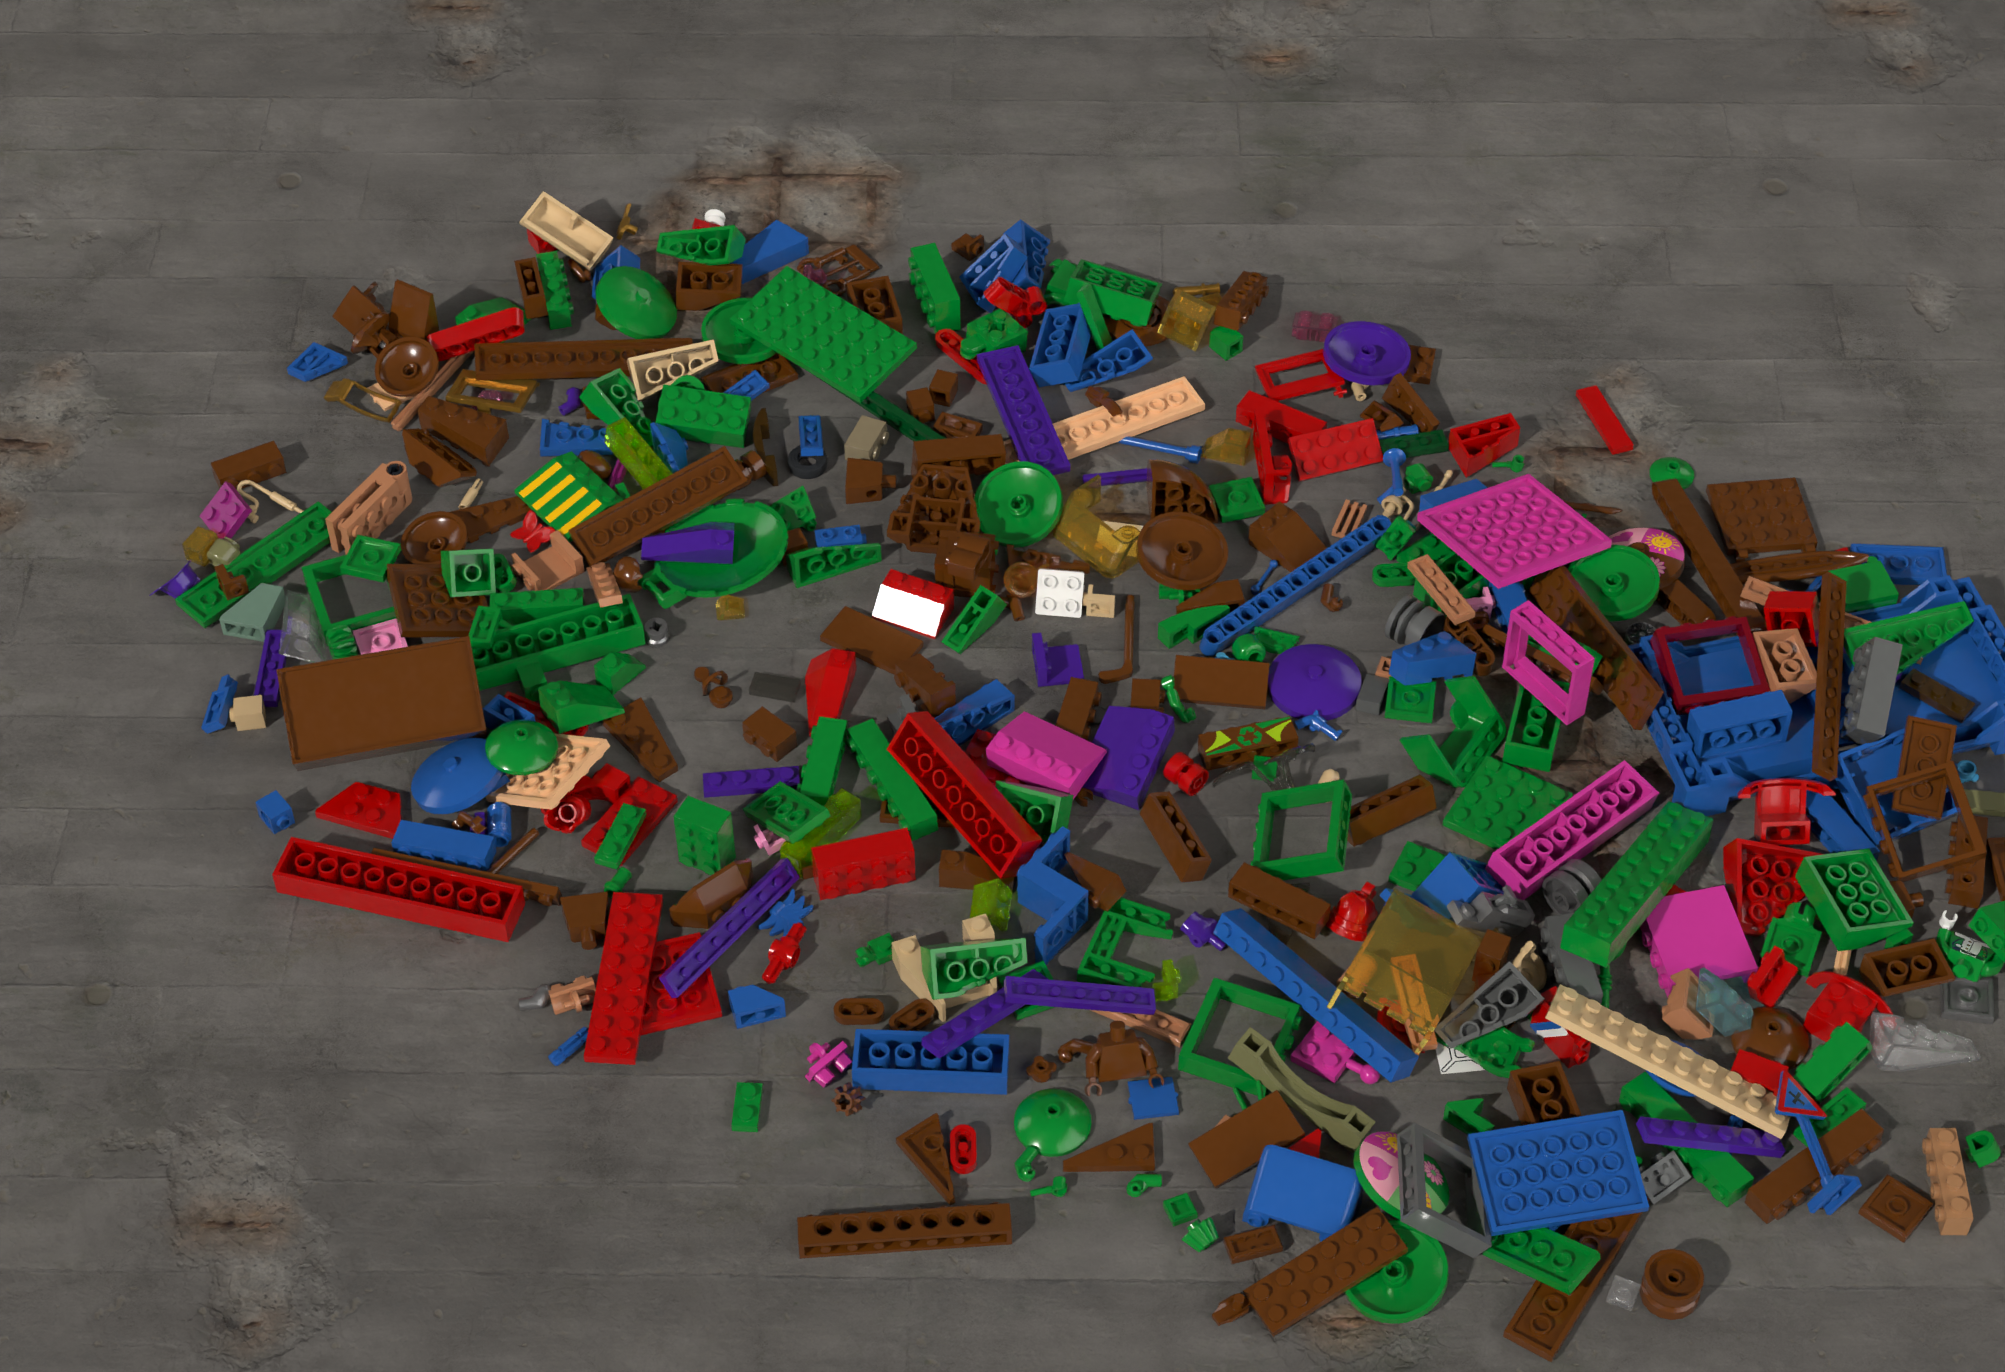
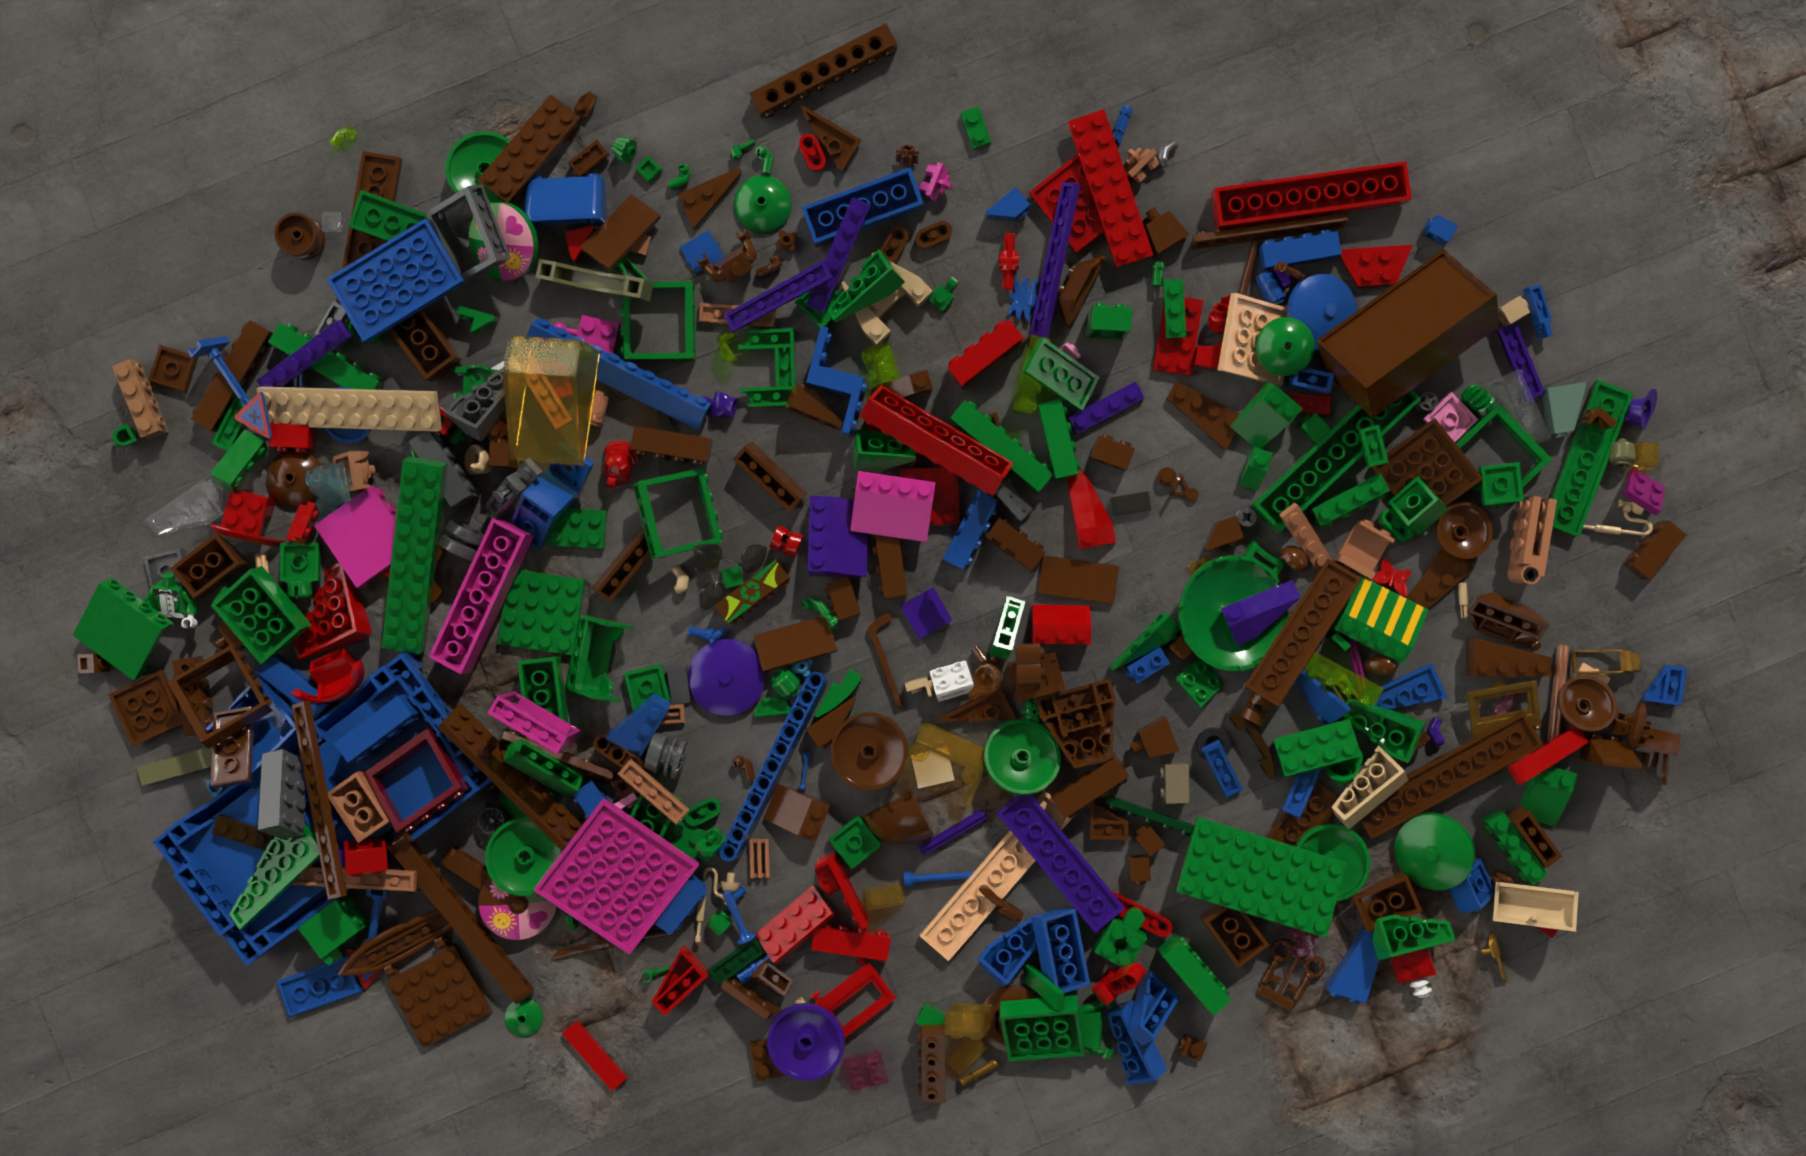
camera: 155 degrees right, 40 degrees up
none -> reddish brown slope [1203,516,1244,553]

